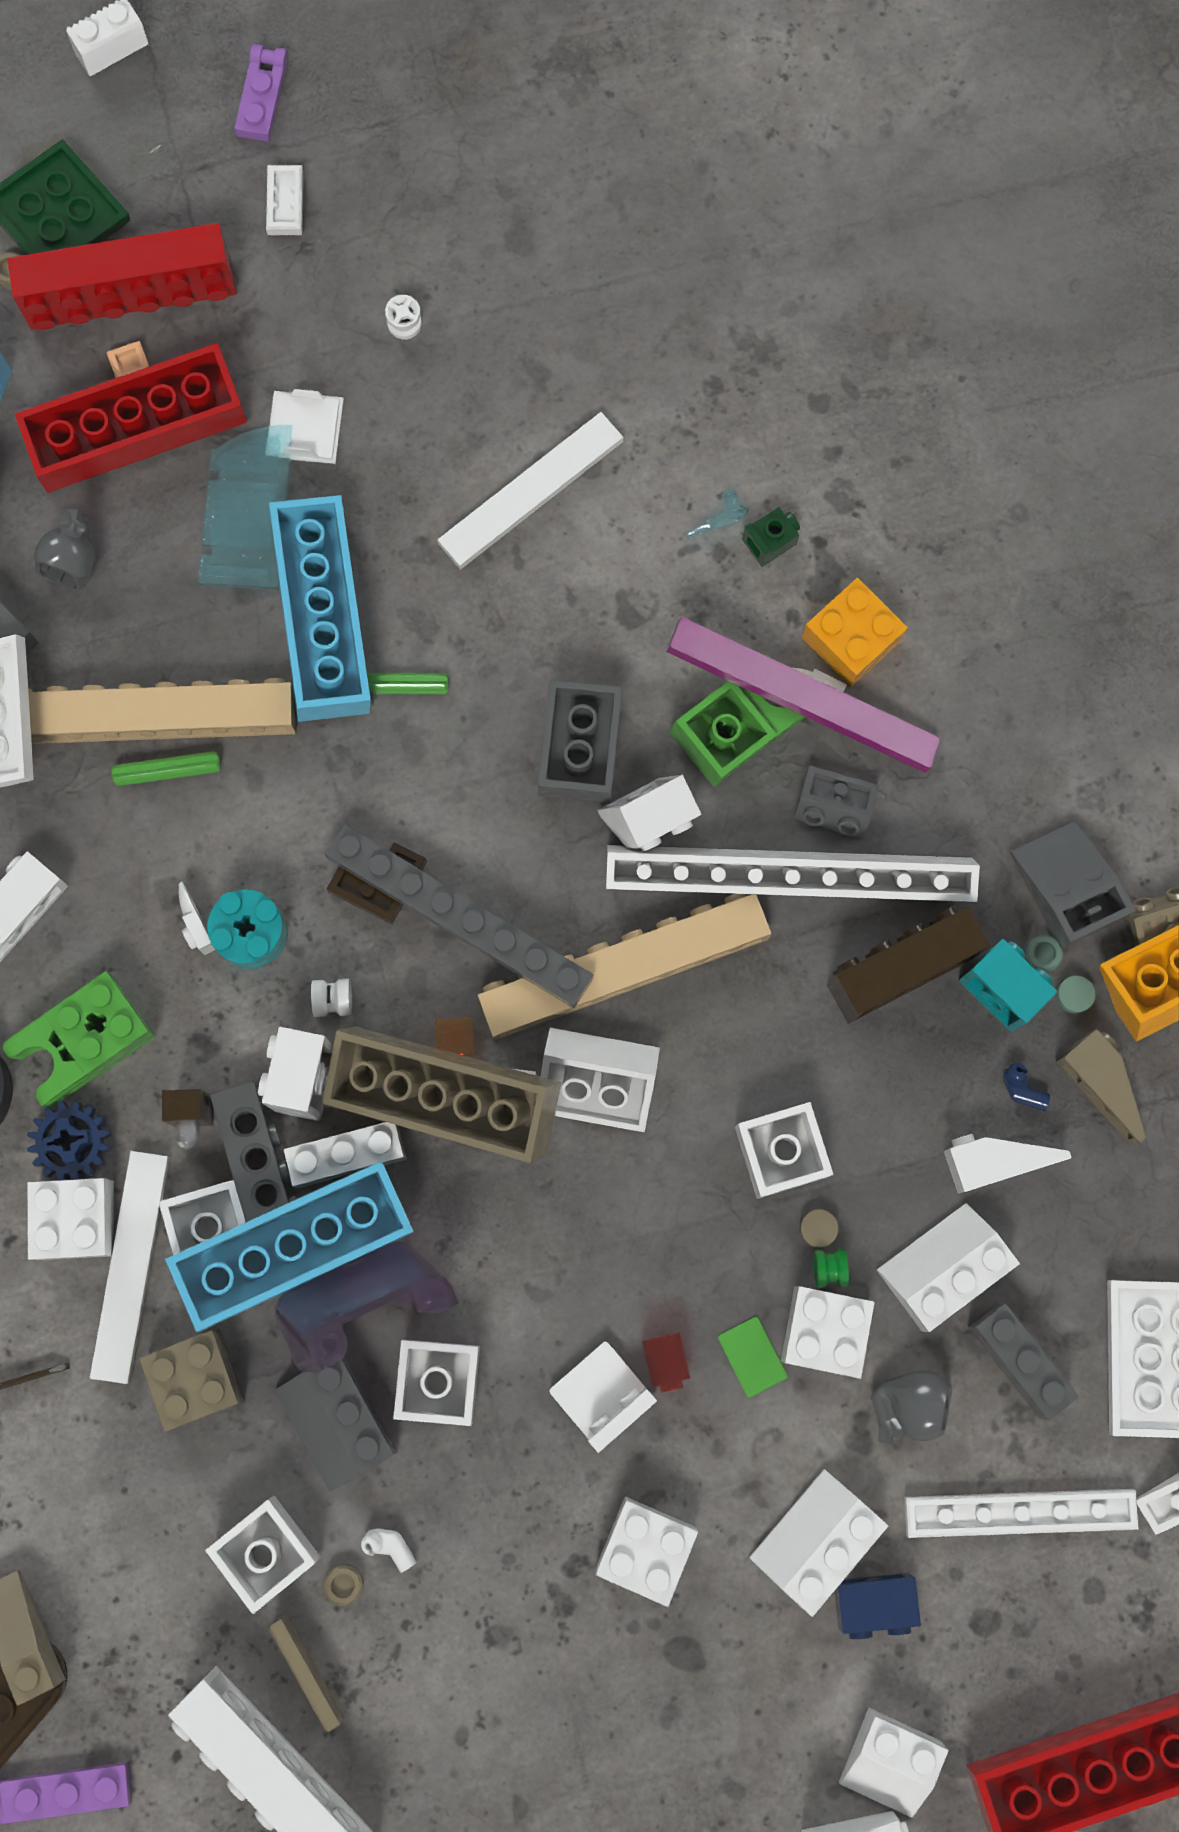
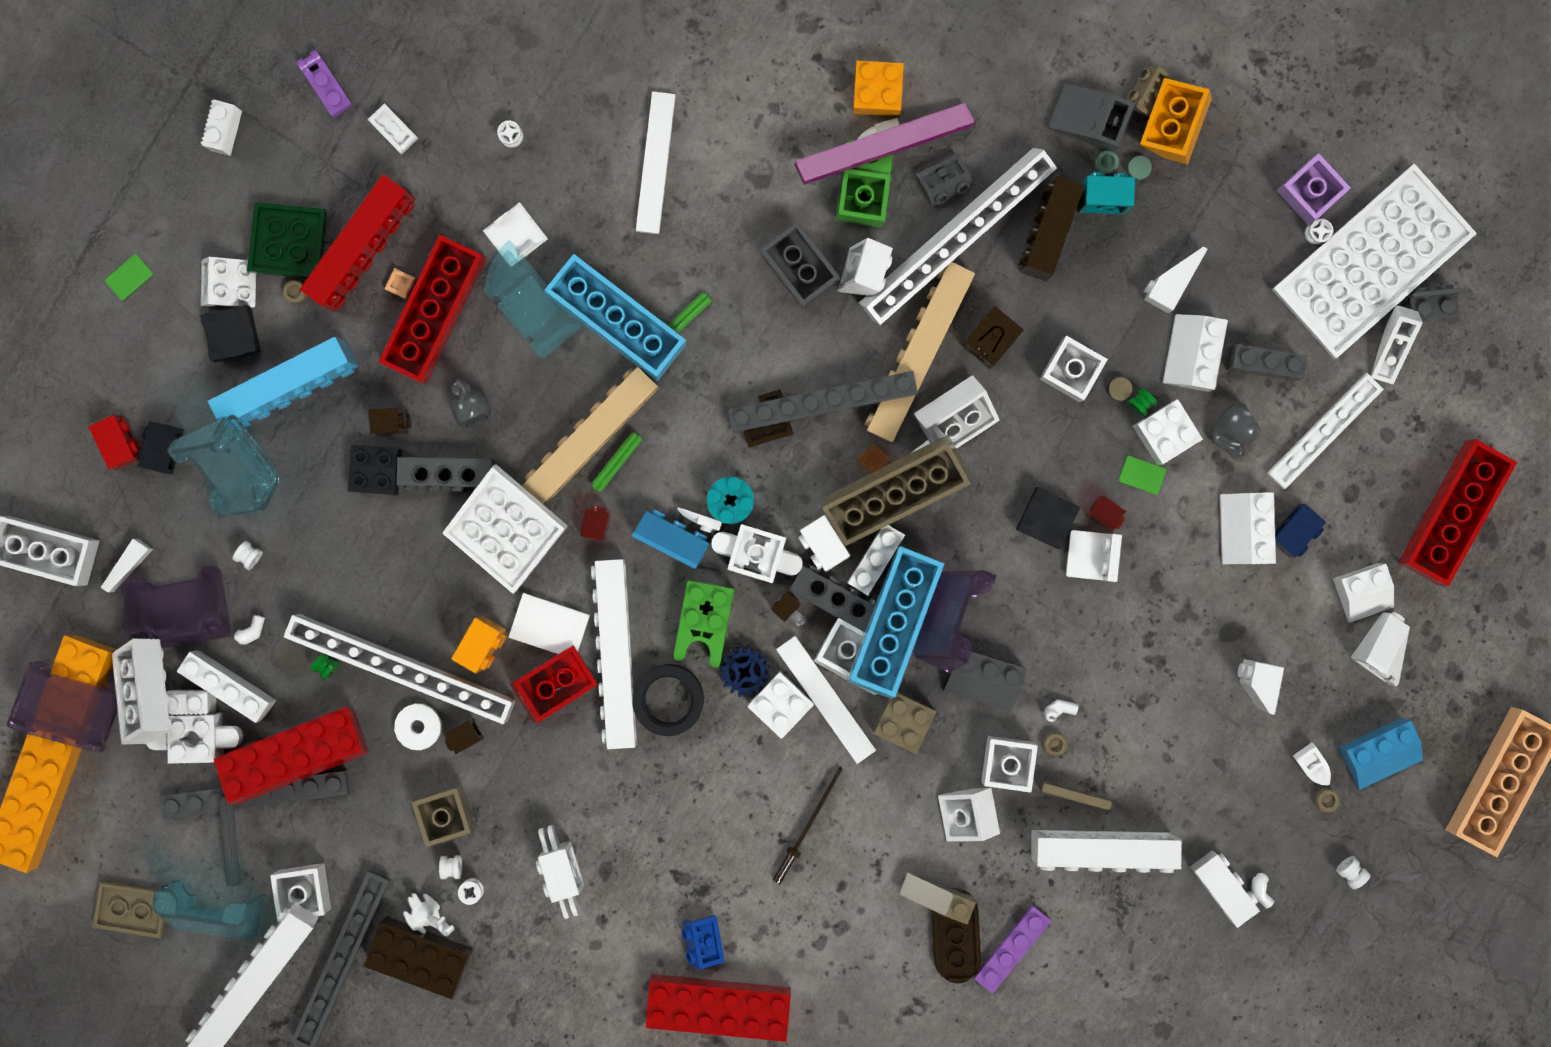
camera: 35 degrees left, 10 degrees up
white wheel [311,978,352,1017] -> none
white brick [393,1339,480,1426] -> none
white brick [595,1496,698,1607] -> none
clear light blue bar [686,490,749,539] -> none
dark green brick [742,507,800,567] -> none
dark blue arm [1003,1063,1050,1111] -> none
dark tan slope [1056,1029,1146,1146] -> none
none -> clear red brick [580,505,611,541]
none -> dark azure slope [632,509,710,569]
none -> white brick [711,524,802,583]
none -> white slope [938,788,1000,842]
none -> dark brown piece [961,306,1024,369]
none -> black brick [1016,487,1081,550]
none -> white slope [1238,659,1284,715]

